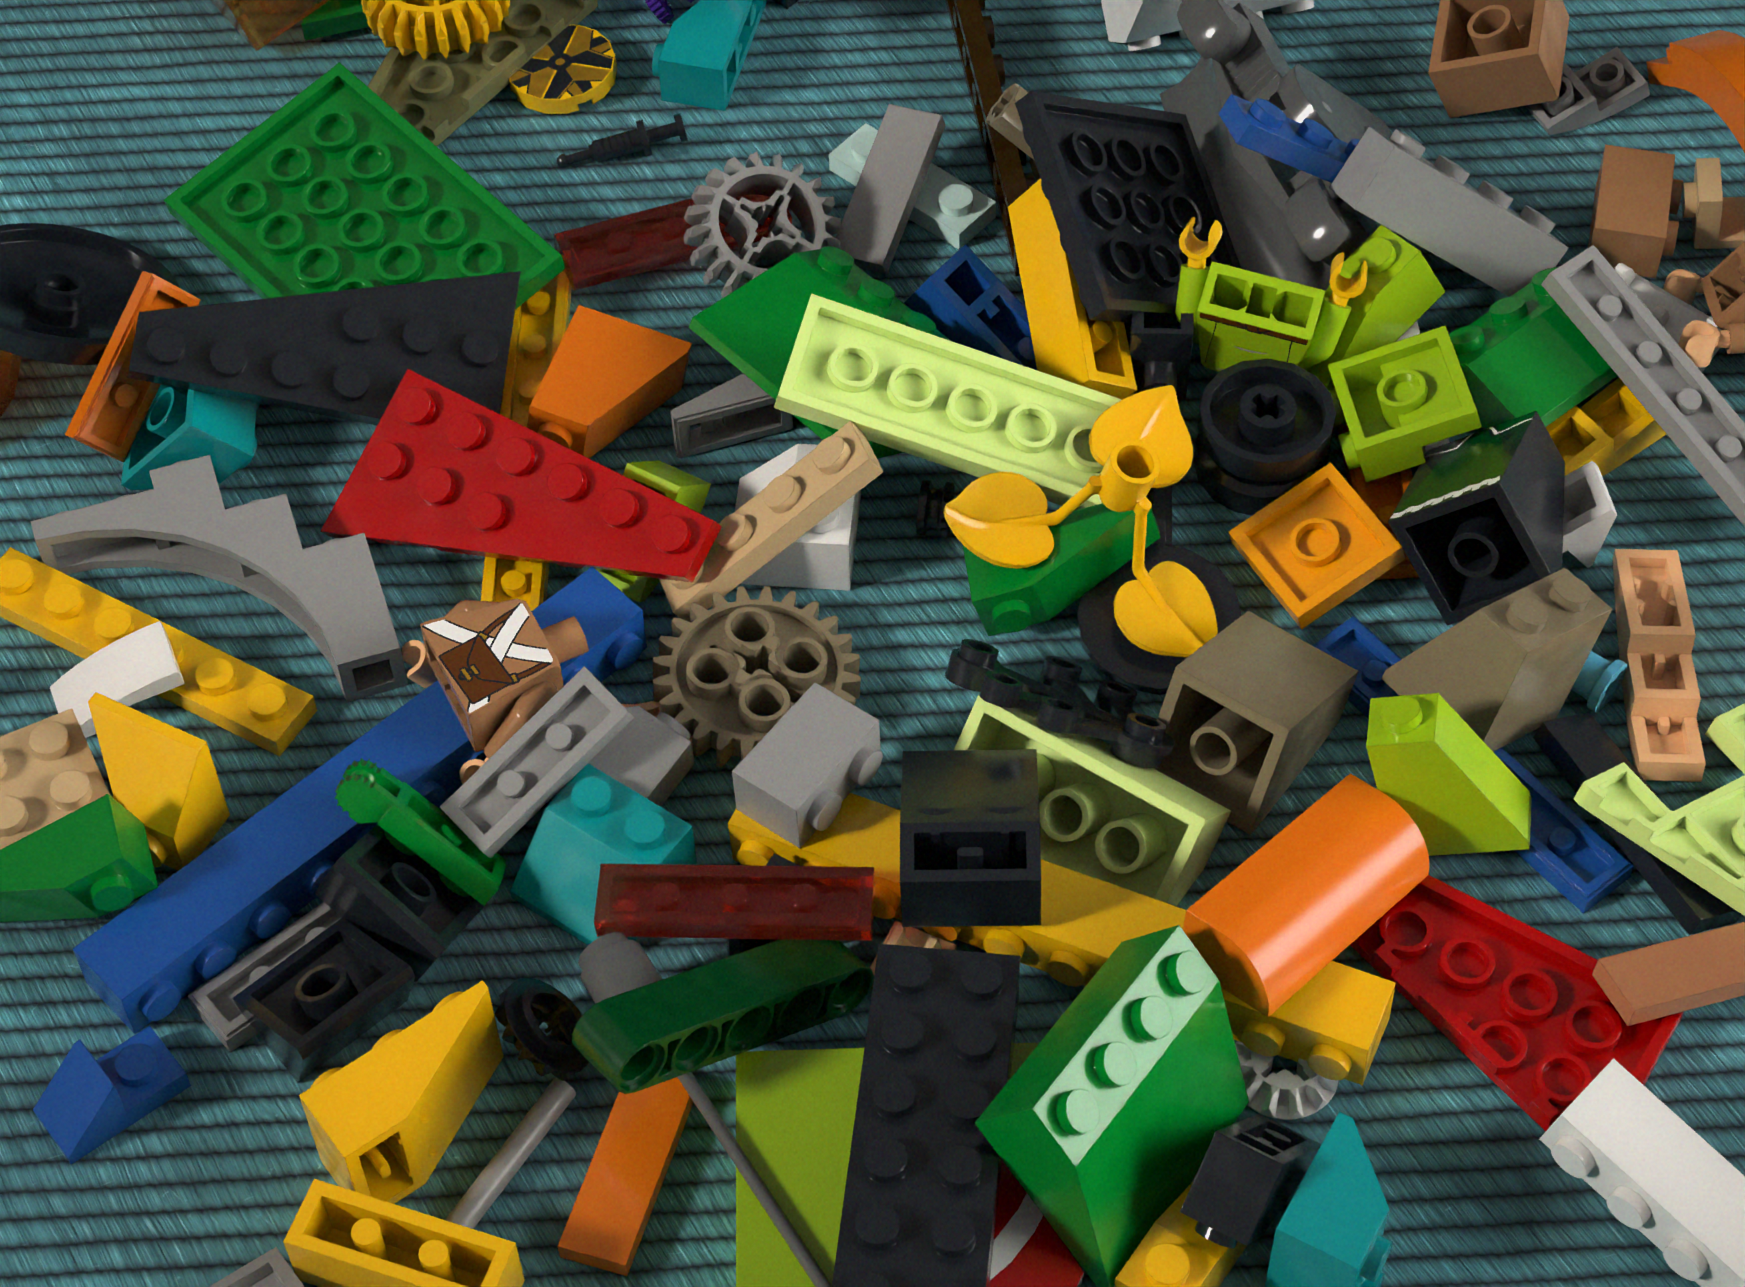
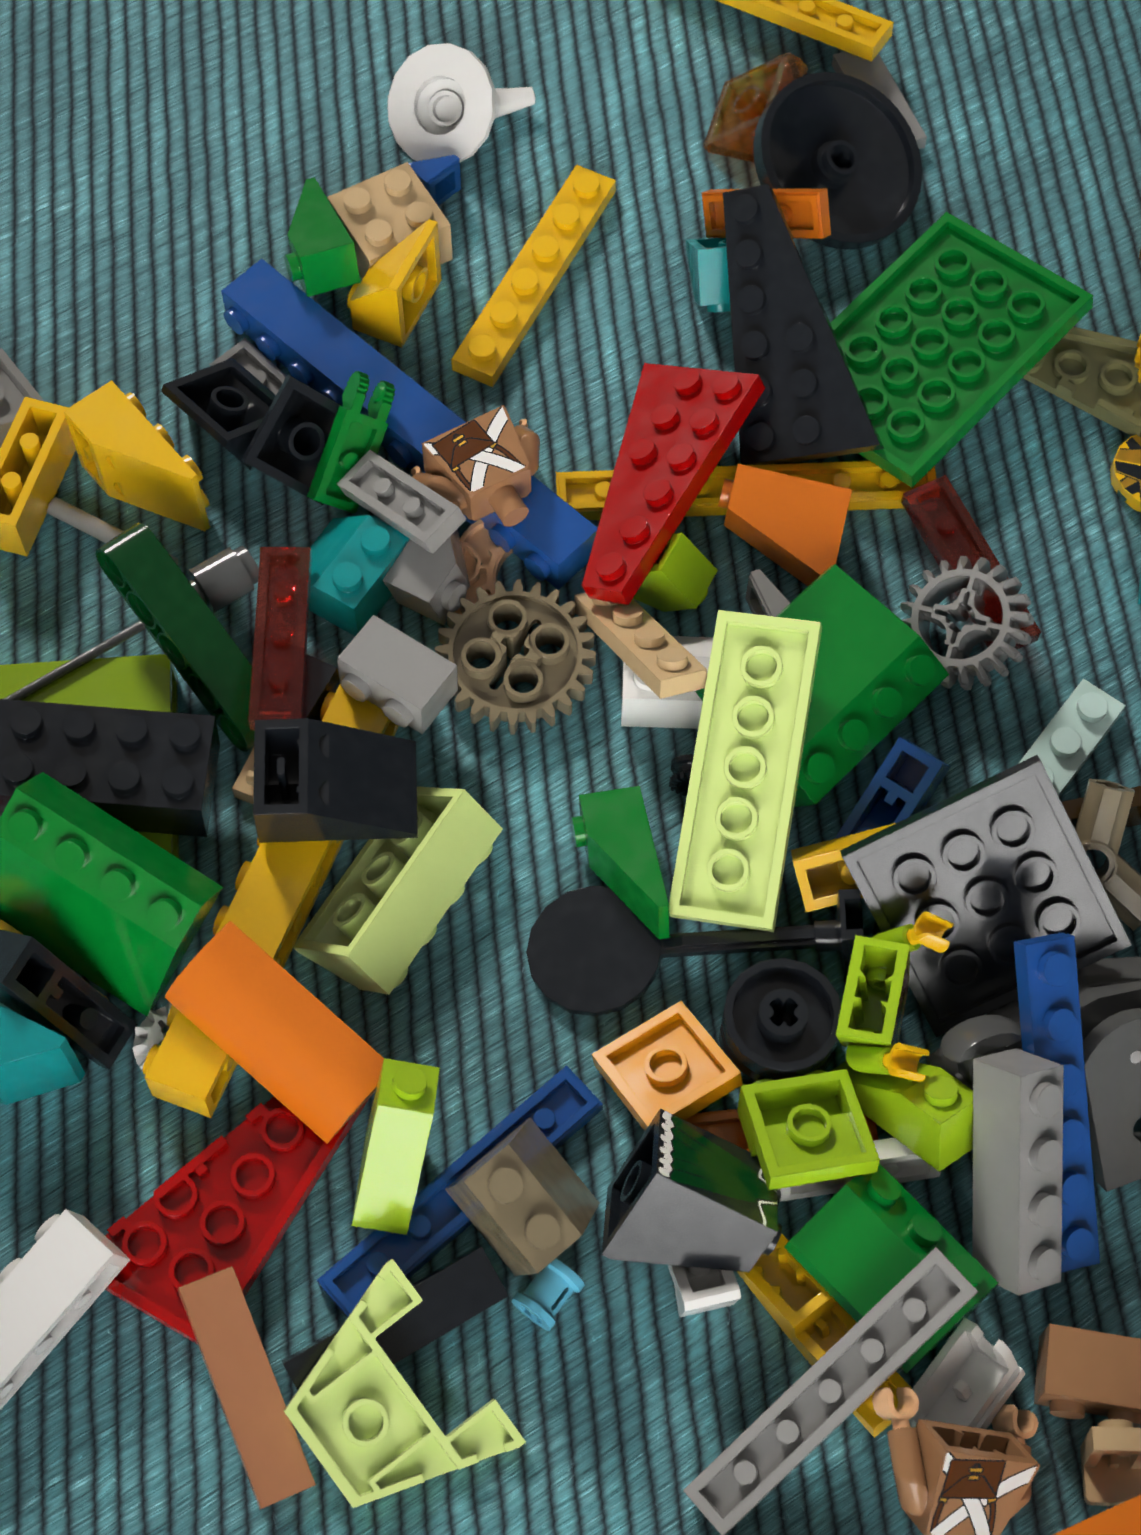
camera: 85 degrees right, 10 degrees up
light grey arch [31,455,409,702] -> none
blue slope [33,1025,191,1165] -> none
white slope [50,621,185,738] -> none
black gear [494,978,589,1081] -> none
black piece [557,113,688,168] -> none
orange tile [557,1077,694,1276] -> none
light grey tile [836,104,946,274] -> none
yellow plant [944,385,1218,657] -> none
black plant [945,639,1175,768] -> none
dark tan slope [1154,611,1359,835] -> none
light nougat slope [1613,549,1706,782] -> none

